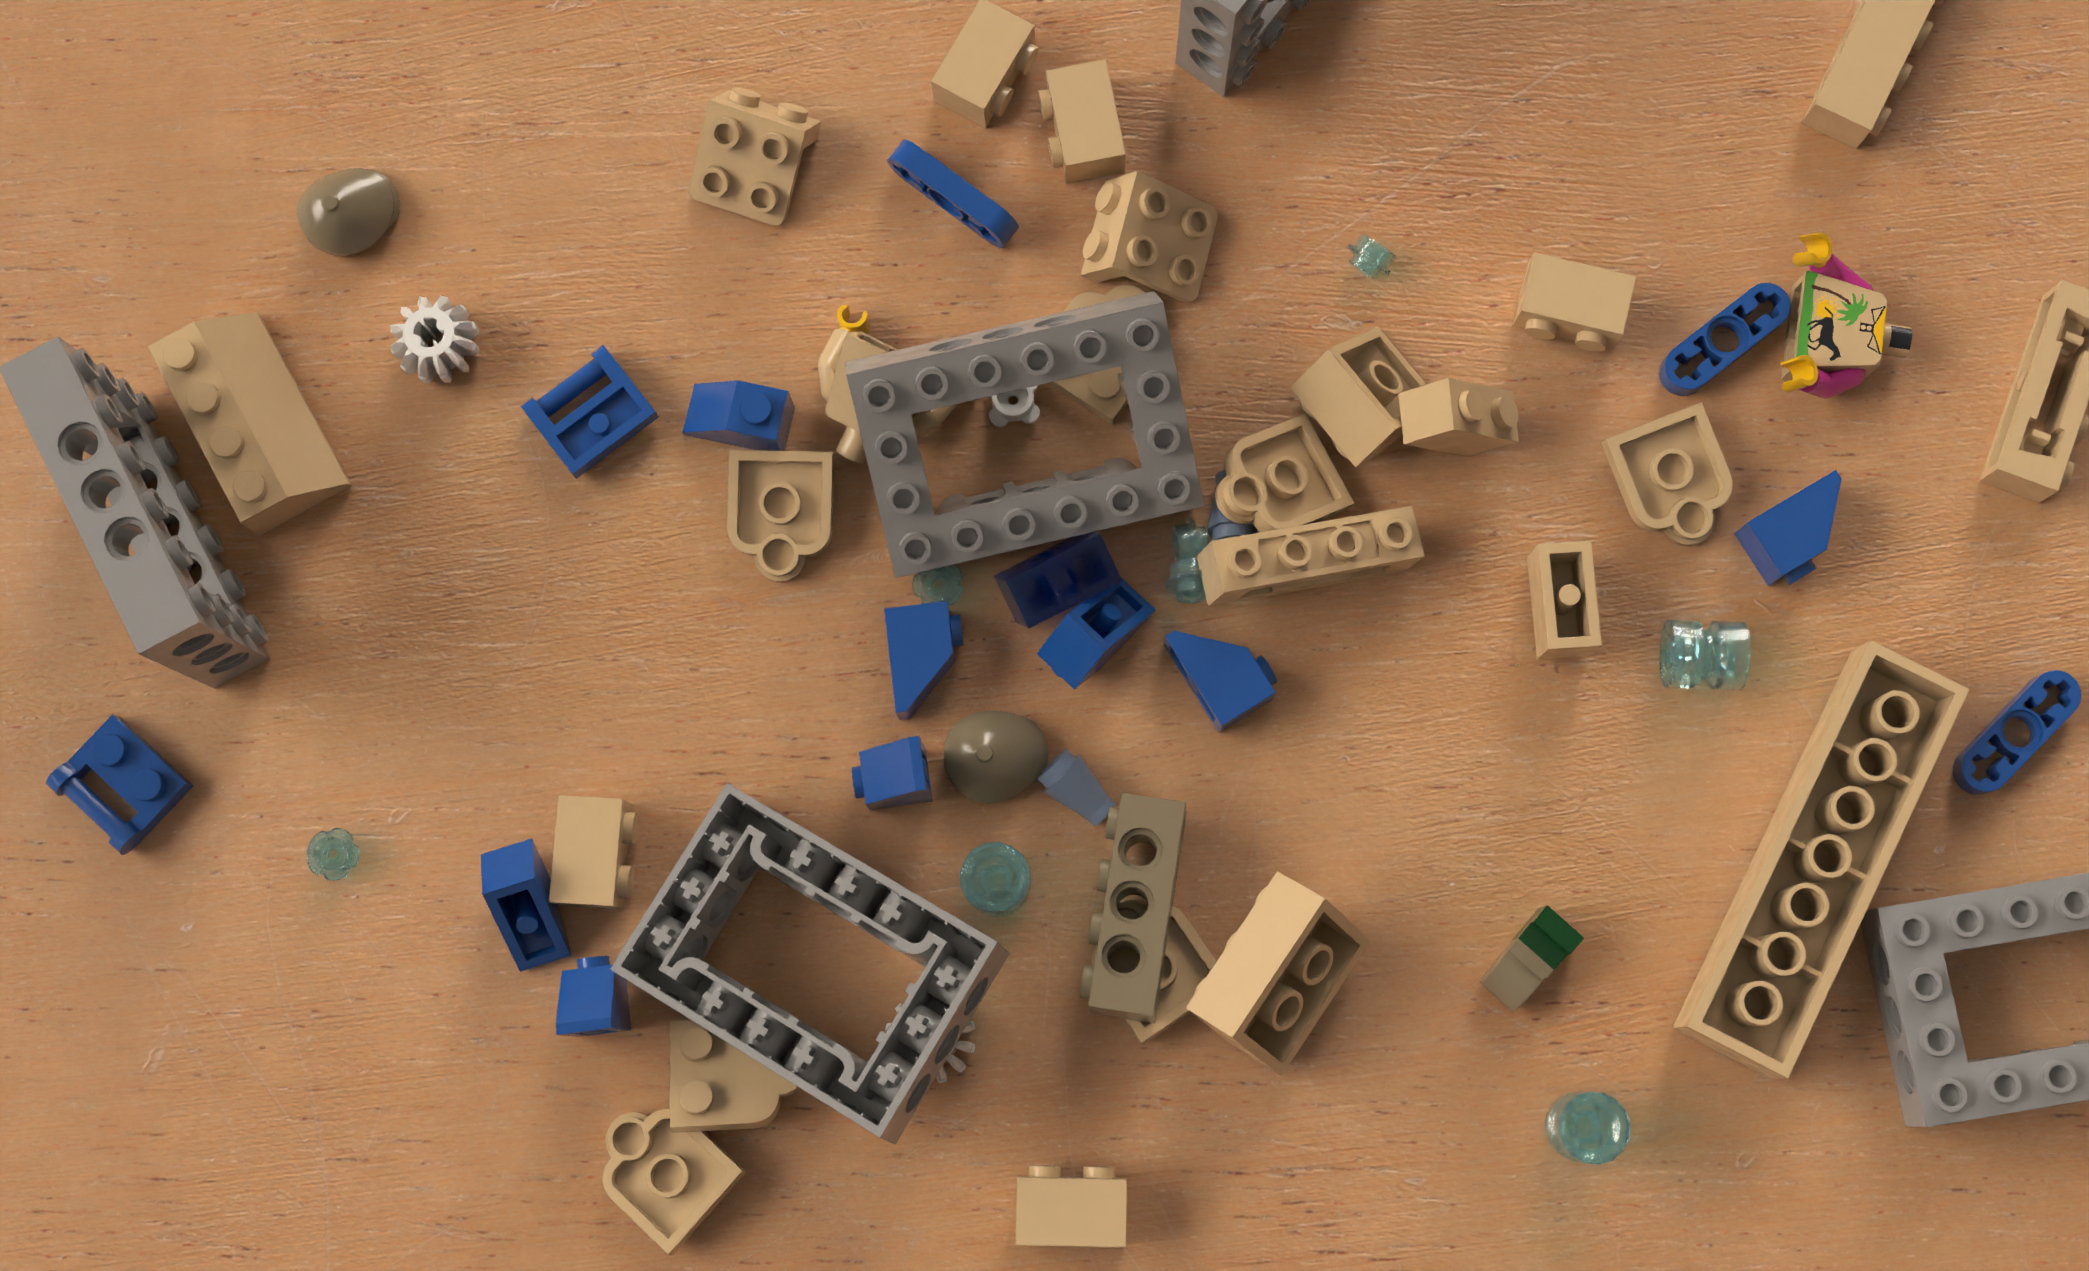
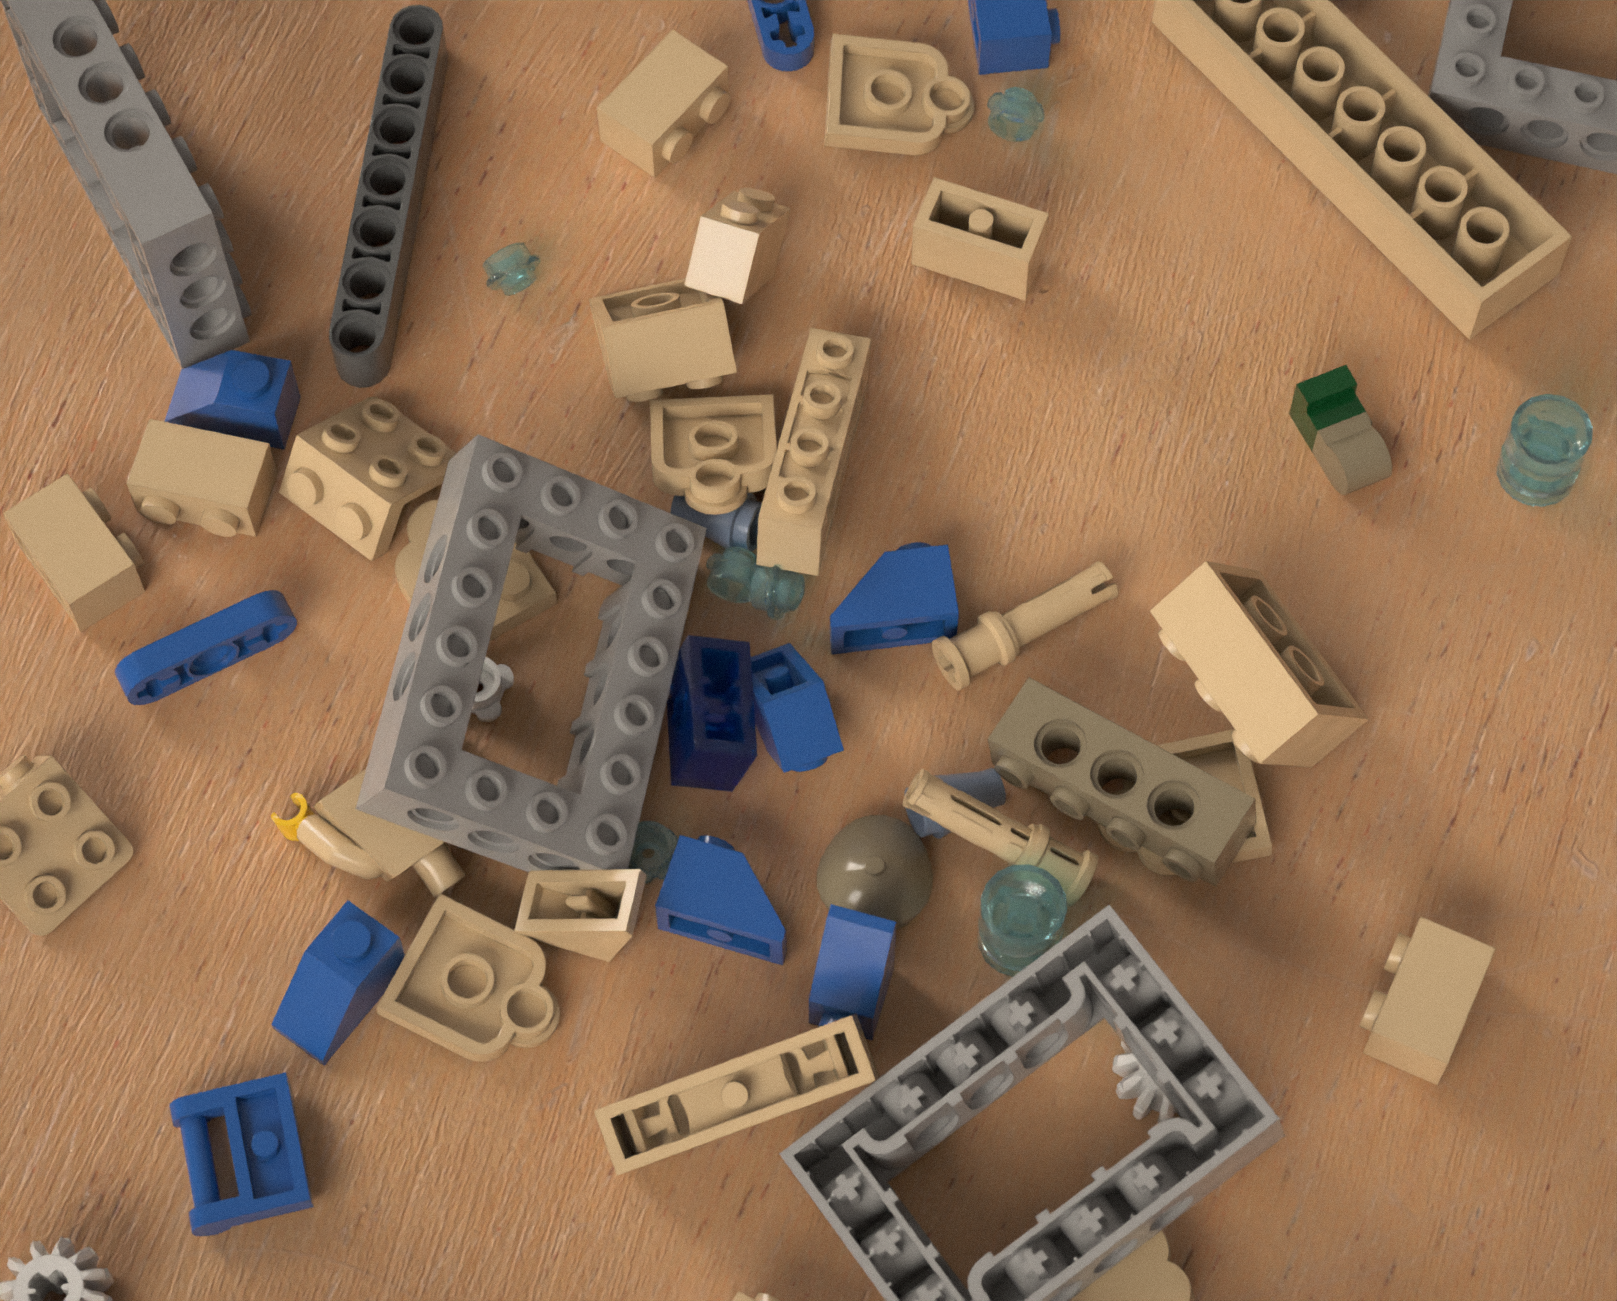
camera: 70 degrees left, 15 degrees down
clear light blue wheel [1659,619,1751,690] -> none
none -> blue slope [164,350,301,450]
none -> dark grey beam [329,5,448,388]
none -> tan slope [514,869,647,962]
none -> tan brick [594,1014,880,1176]
none -> tan pin [902,768,1098,907]
none -> tan pin [931,561,1118,691]
none -> clear light blue plate [987,87,1045,142]

